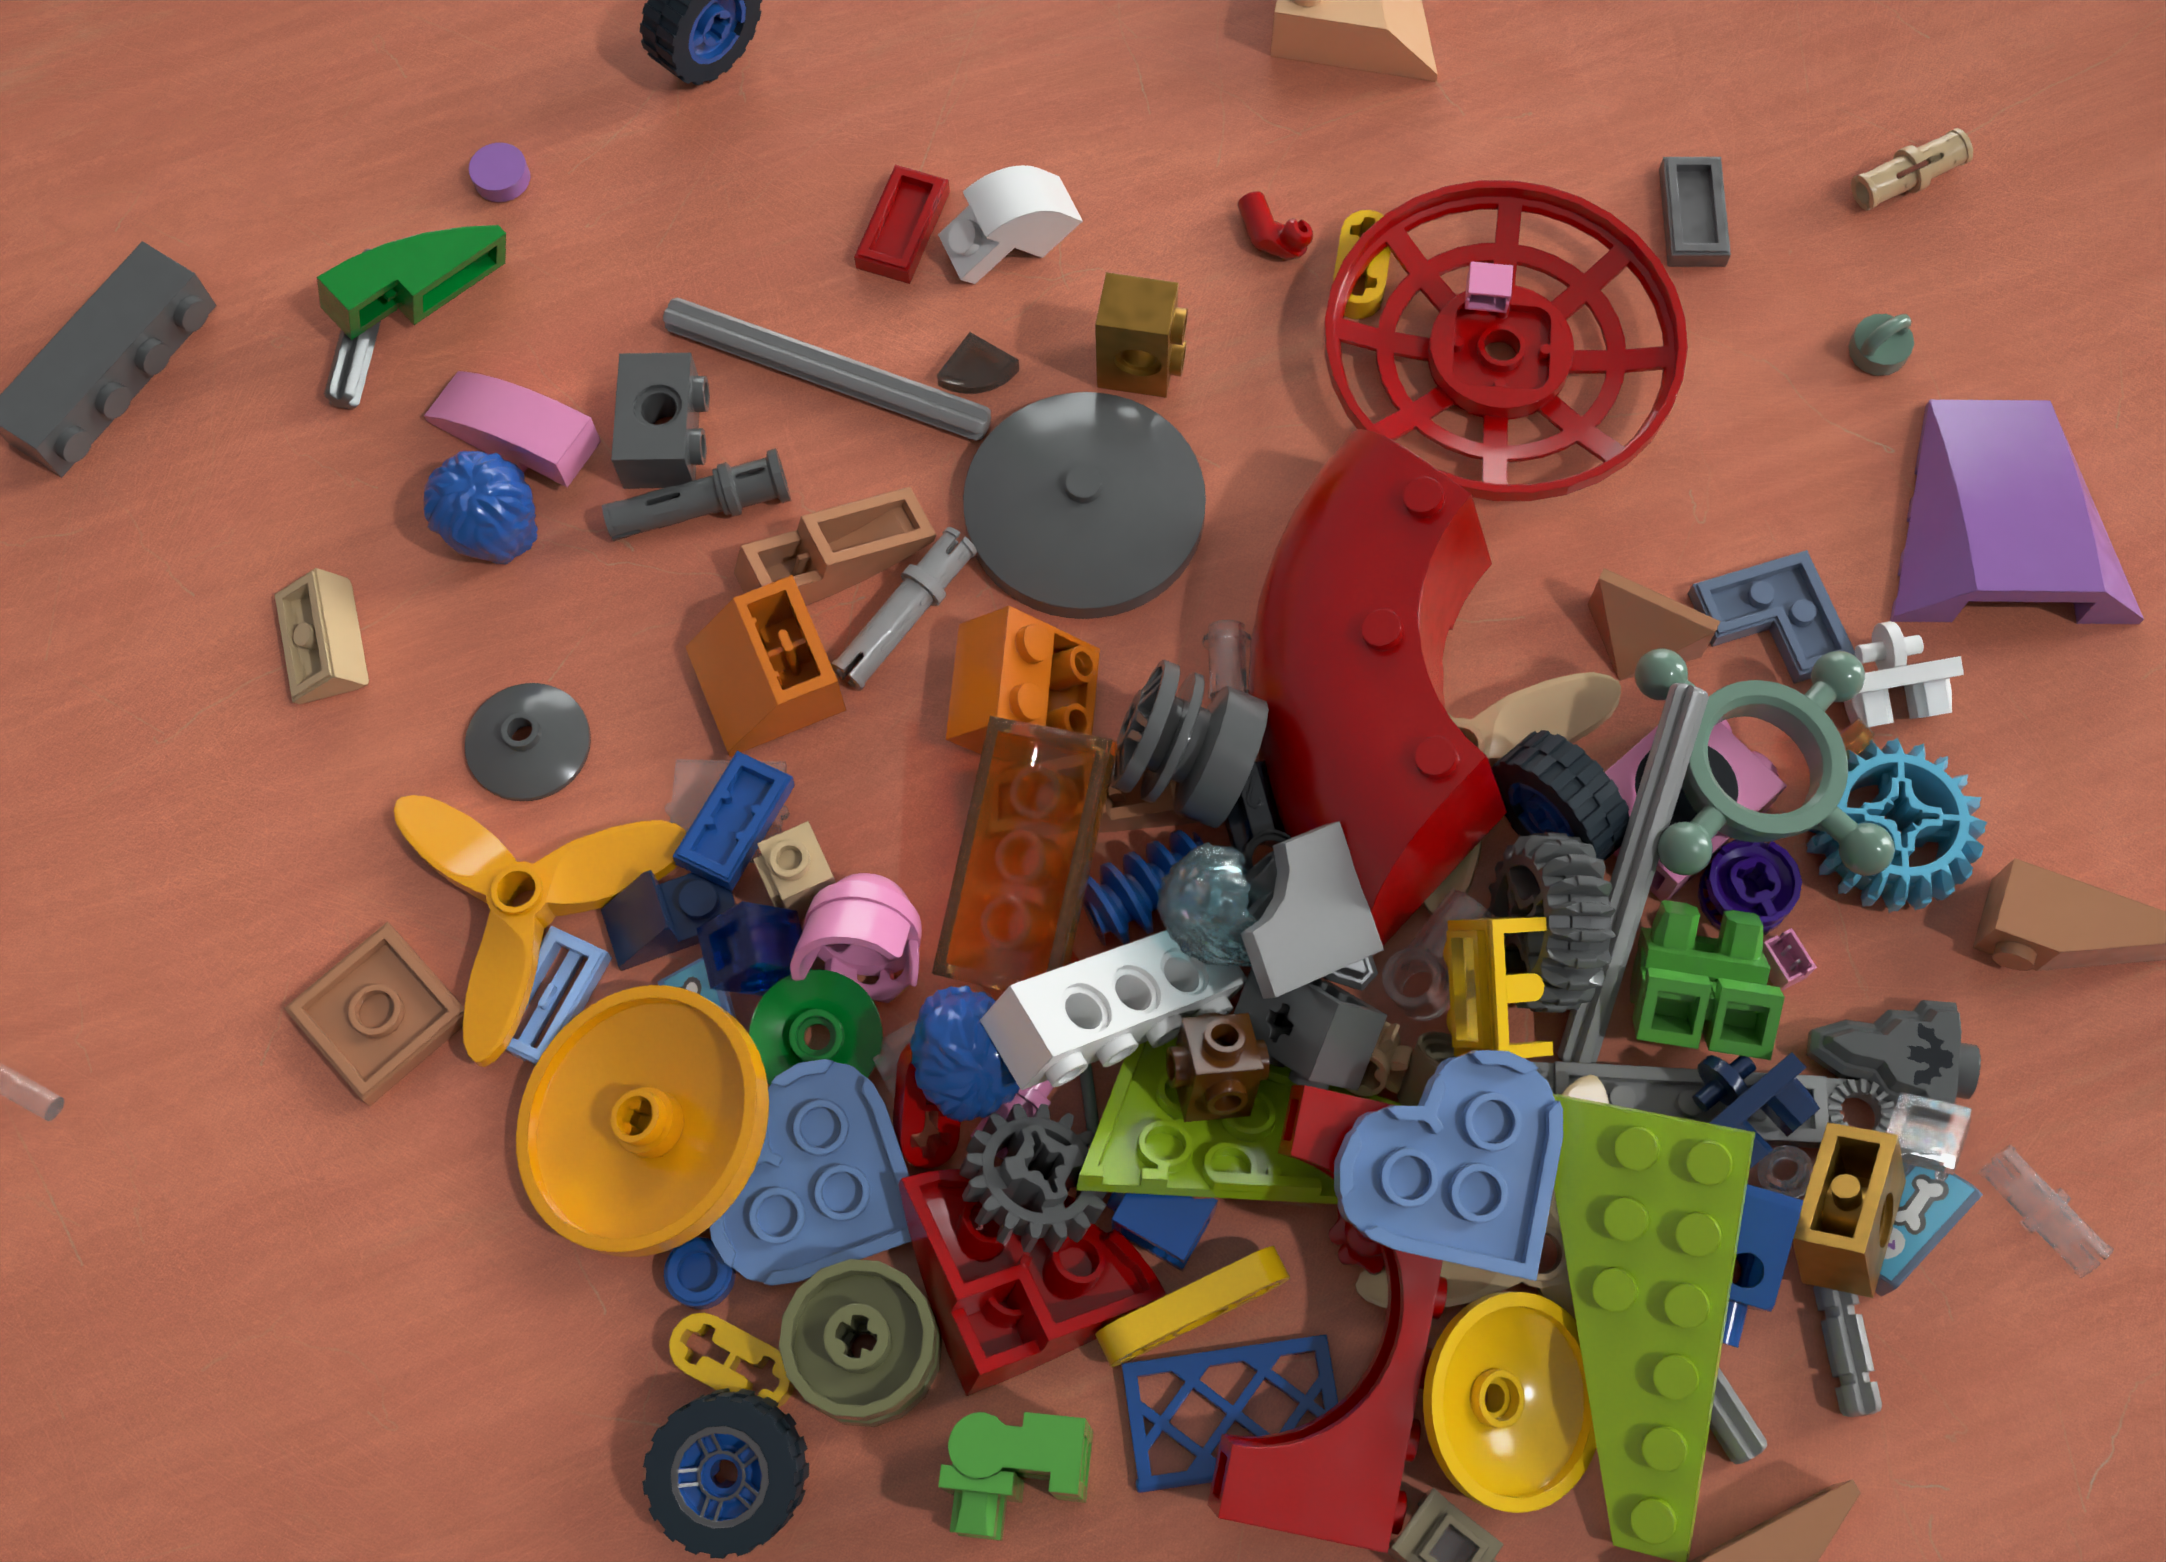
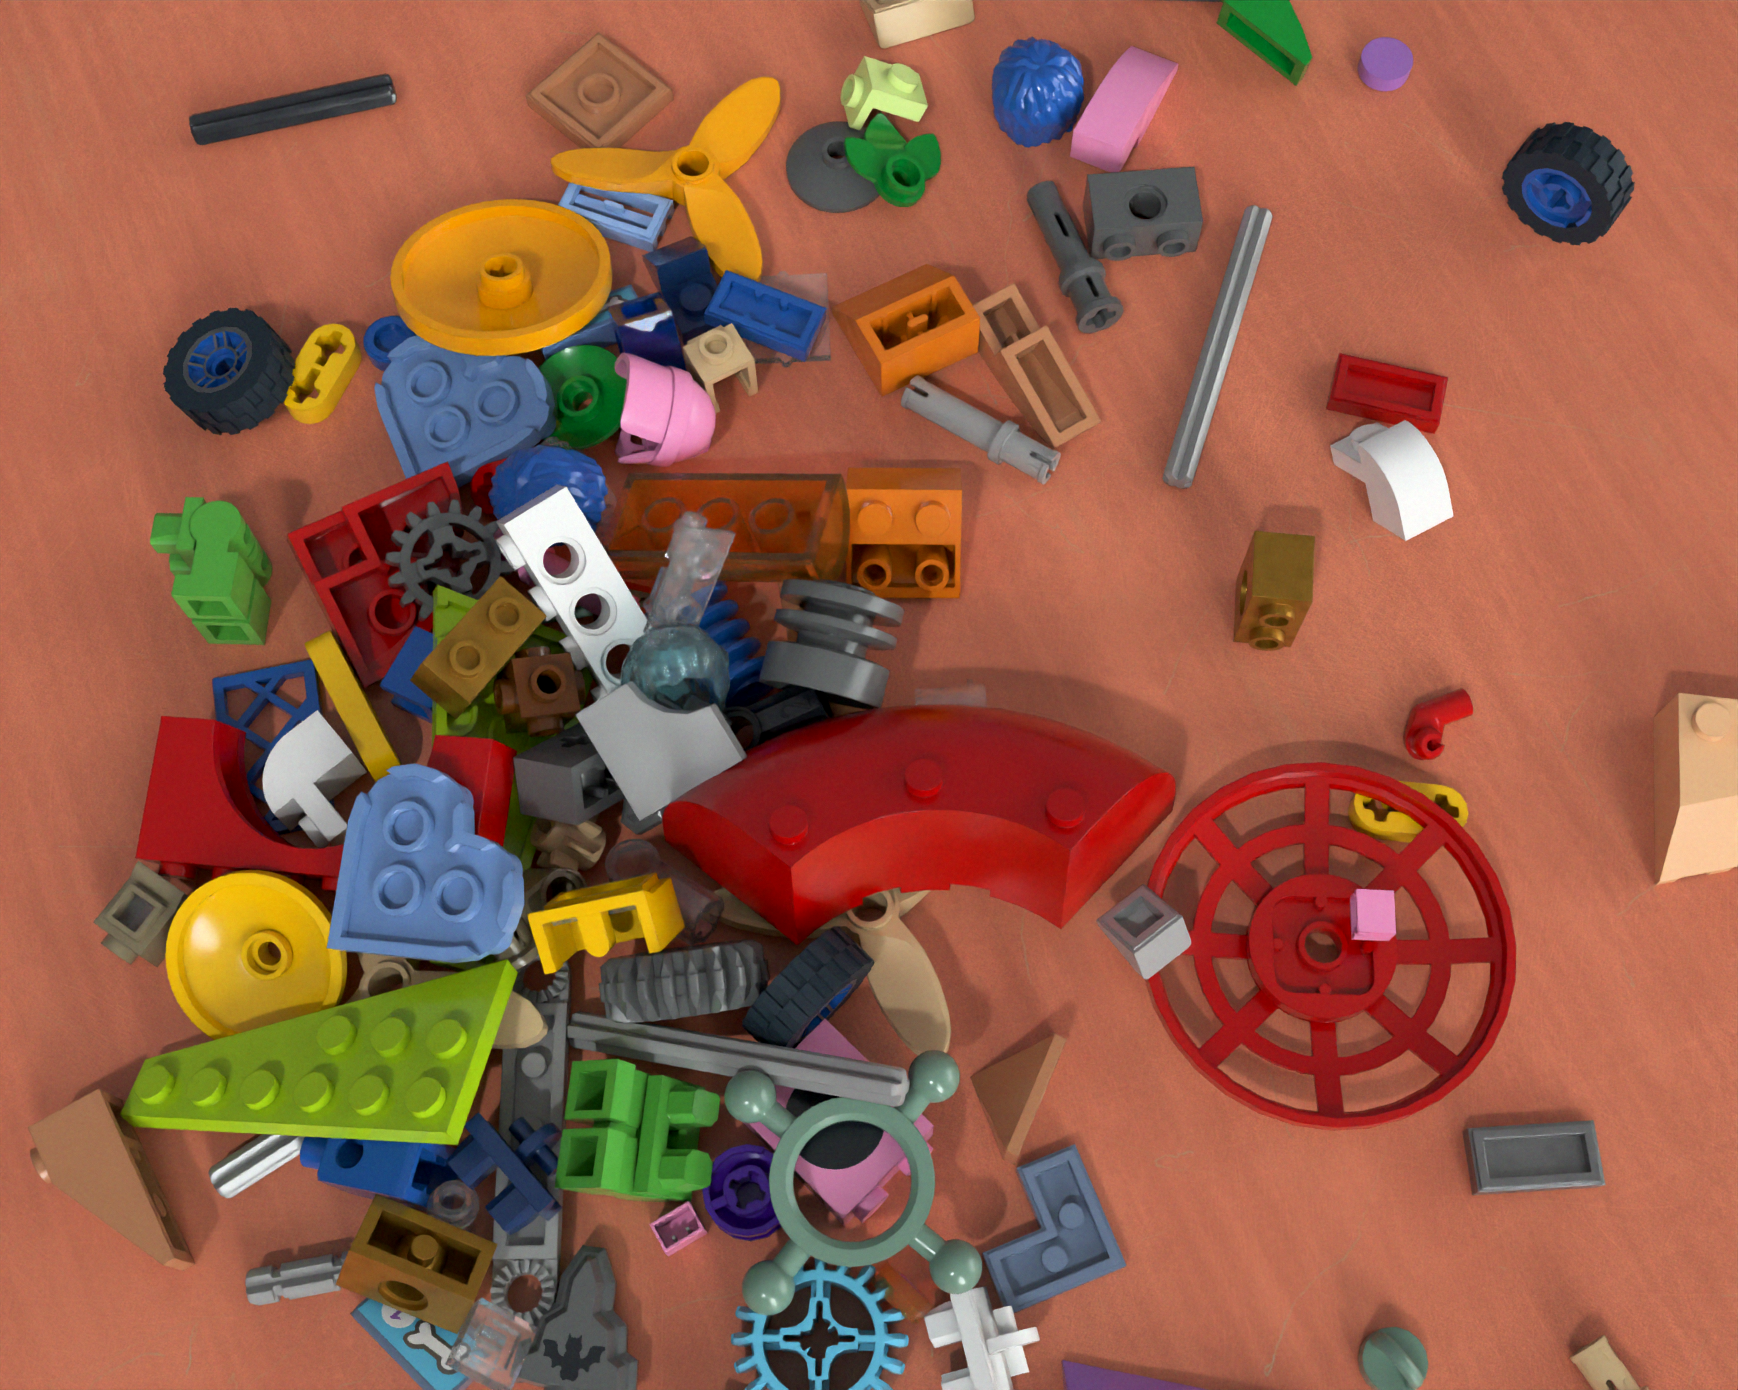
camera: 85 degrees right, 0 degrees up
olive wheel [779,1259,942,1427] -> none
clear smoke tile [937,332,1020,394] -> none
dark grey dish [963,392,1206,619] -> none
none -> black axle [189,73,397,145]
none -> white brick [262,710,367,848]
none -> pearl gold brick [410,576,547,719]
none -> clear hinge [643,511,735,638]
none -> yellowish green bracket [841,56,928,130]
none -> green plate [844,113,941,207]
none -> light grey slope [1096,884,1191,979]

